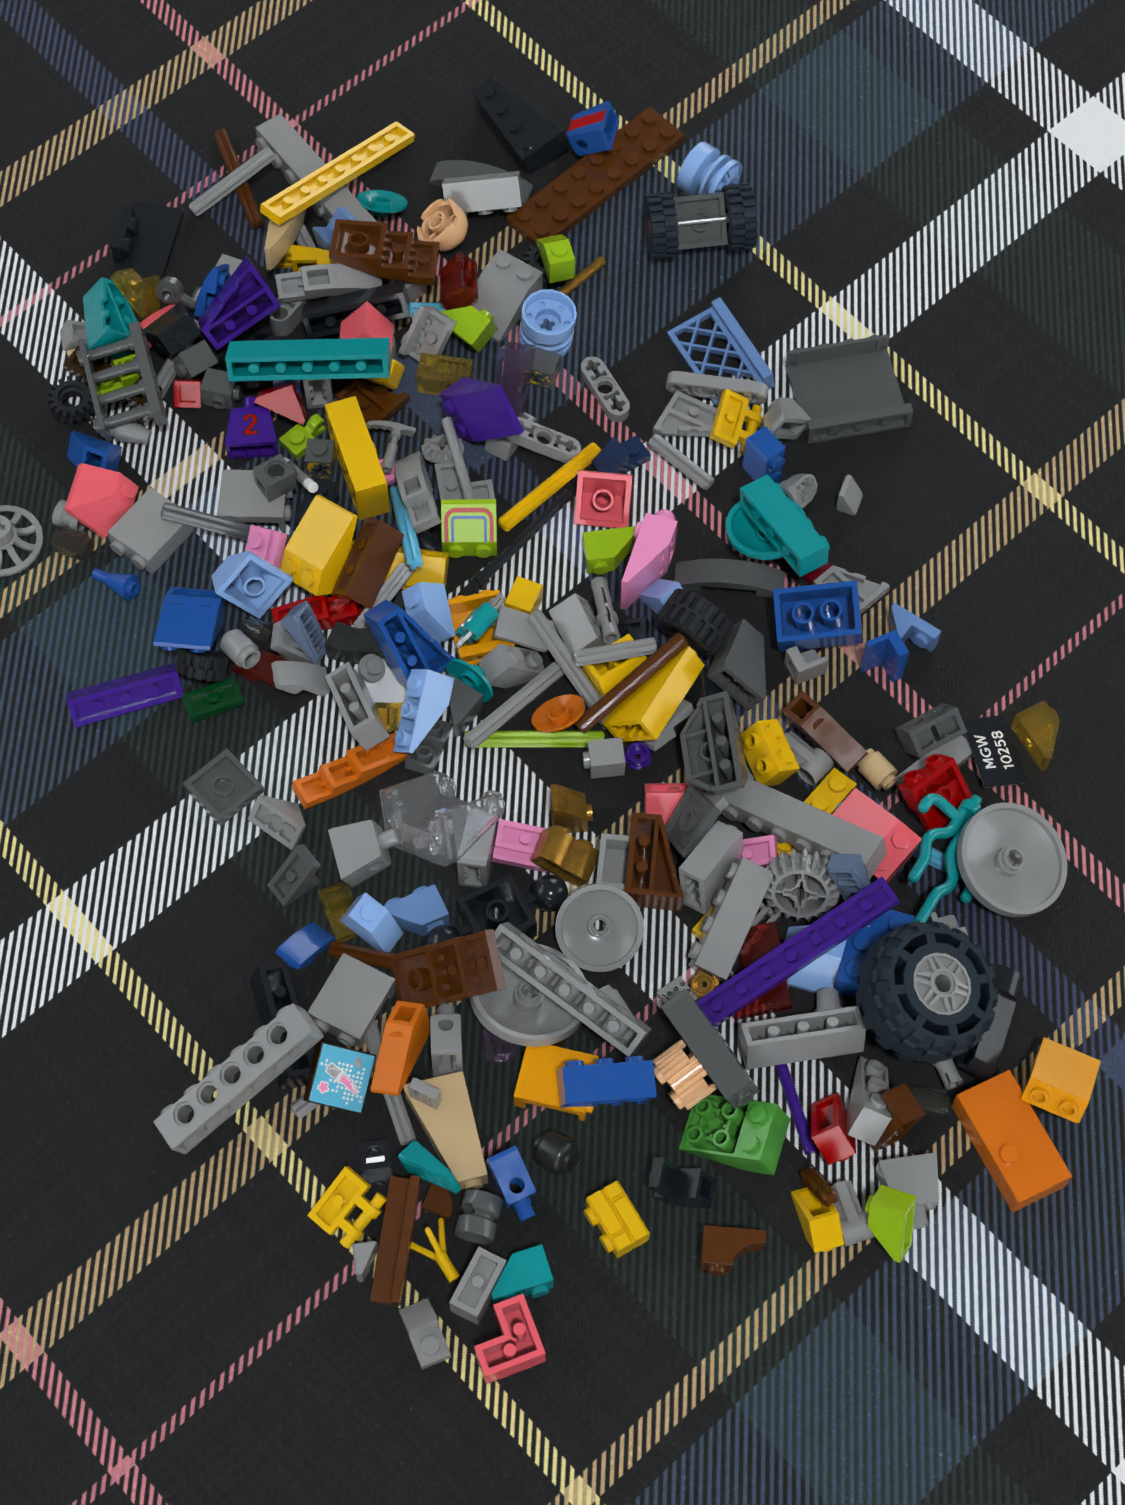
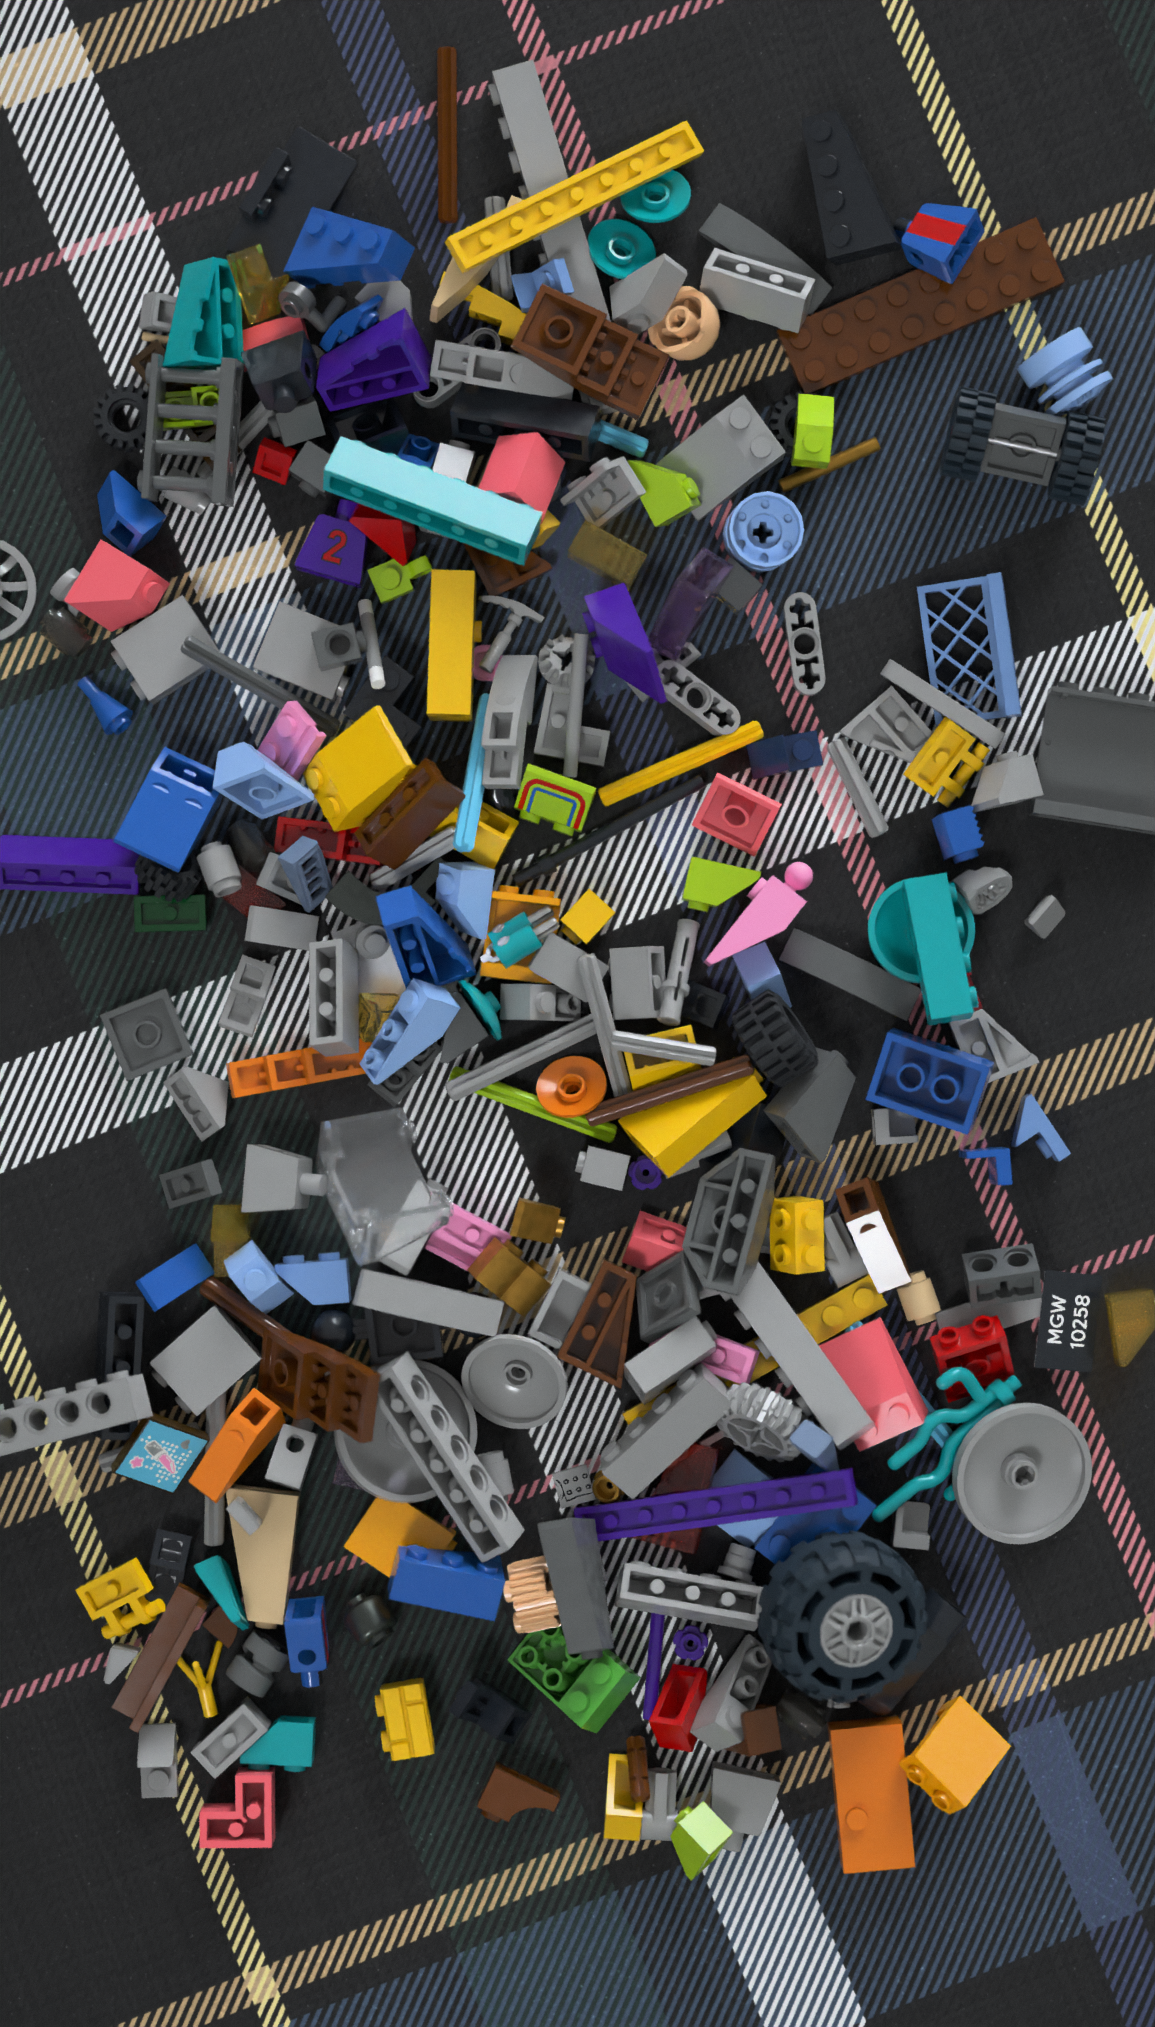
camera: 20 degrees right, 25 degrees up
light grey axle [189,146,276,216] -> none
dark grey brick [304,438,337,480] -> none
clear red brick [439,252,478,310] -> none
none -> light grey slope [218,955,276,1038]
none -> blue wedge [283,207,415,288]
none -> light grey slope [353,1269,504,1337]
none -> light grey slope [609,253,687,334]
none -> teal dish [620,170,691,223]
none -> dark purple plate [673,1625,708,1660]

